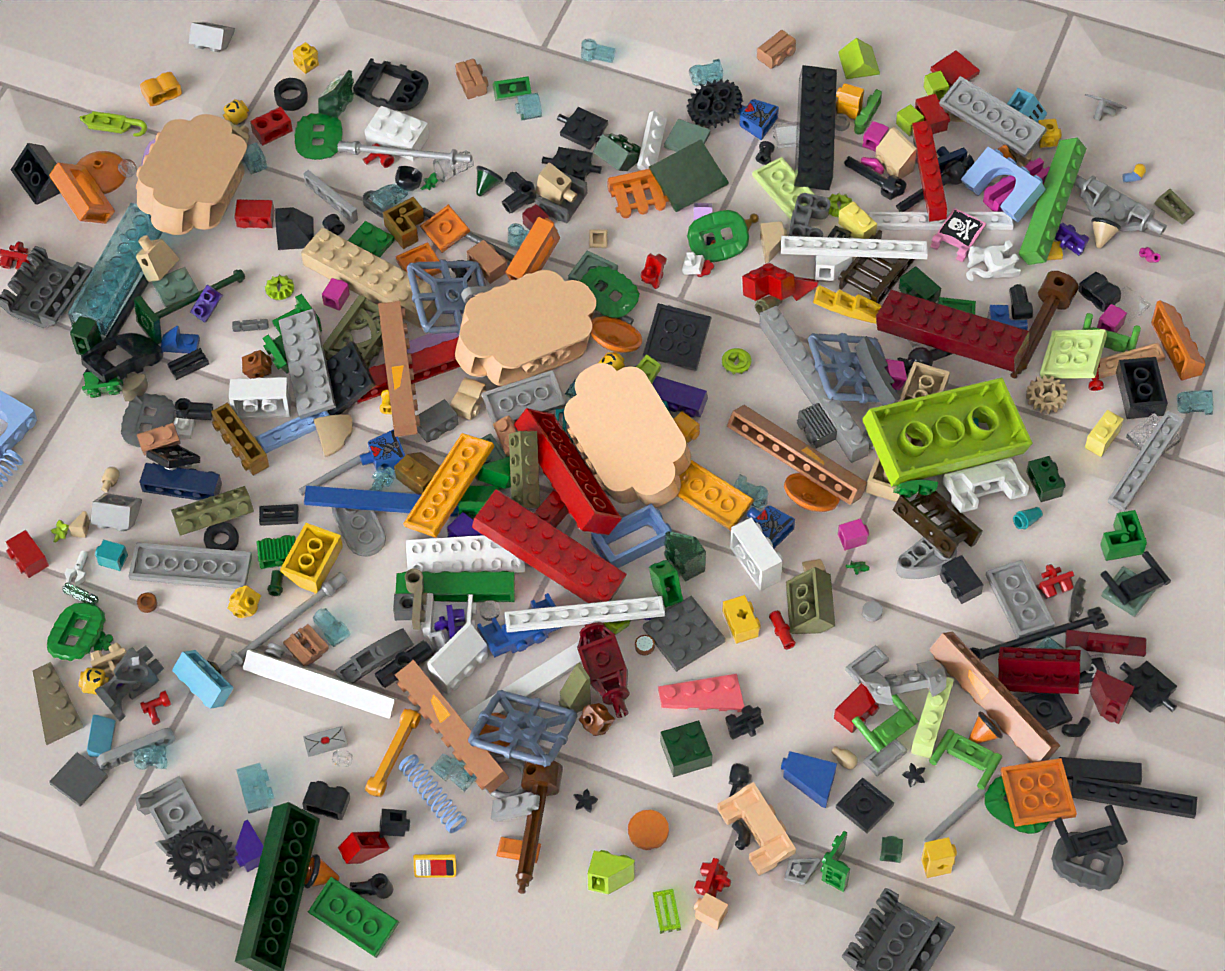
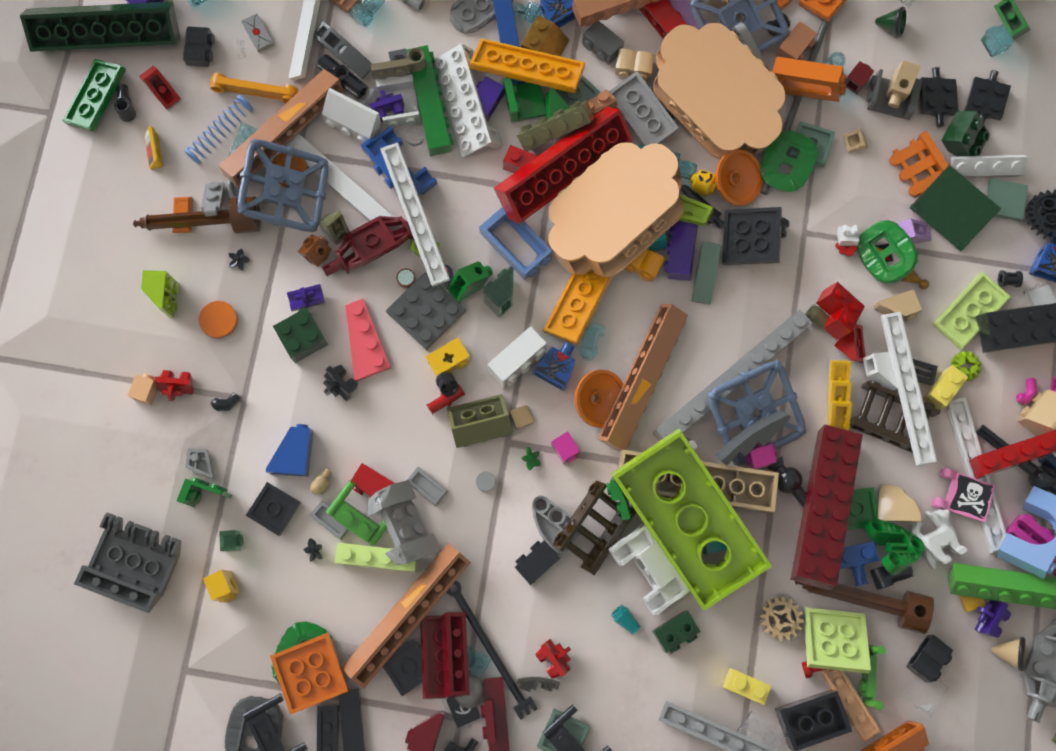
camera: 75 degrees right, 20 degrees up
orange hat [304,854,340,888] -> none
black brick [379,809,410,838] -> none
red brick [472,489,627,603] -> none
black piece [502,171,536,214] -> none
red hips [641,253,667,289] -> none
clear neon green tile [653,889,681,934] -> none
light nougat bracket [717,782,796,876] -> none
lime gear [722,348,751,375] -> none
black piece [728,763,752,797] -> none
dark grey beam [789,193,830,237] -> none
dark grey brick [797,403,837,448] -> none
black piece [844,156,907,200] -> none
dark green brick [899,266,941,302] -> none
light grey bar [924,789,986,842] -> none
bright green plate [929,729,1002,790] -> none
orange hat [969,711,1003,744] -> none
light grey plate [985,560,1055,639] -> none
black arm [1062,717,1091,737] -> none
dark pink brick [1097,304,1127,333] -> none
green brick [1100,510,1147,561] -> none
dark pink arm [1139,247,1161,263] -> none
none -> dark purple hips [287,284,325,312]
none -> black wheel [435,372,459,396]
none -> sand green slope [691,242,721,305]
none -> green connector [864,518,925,576]
none -> tan brick [878,484,923,523]

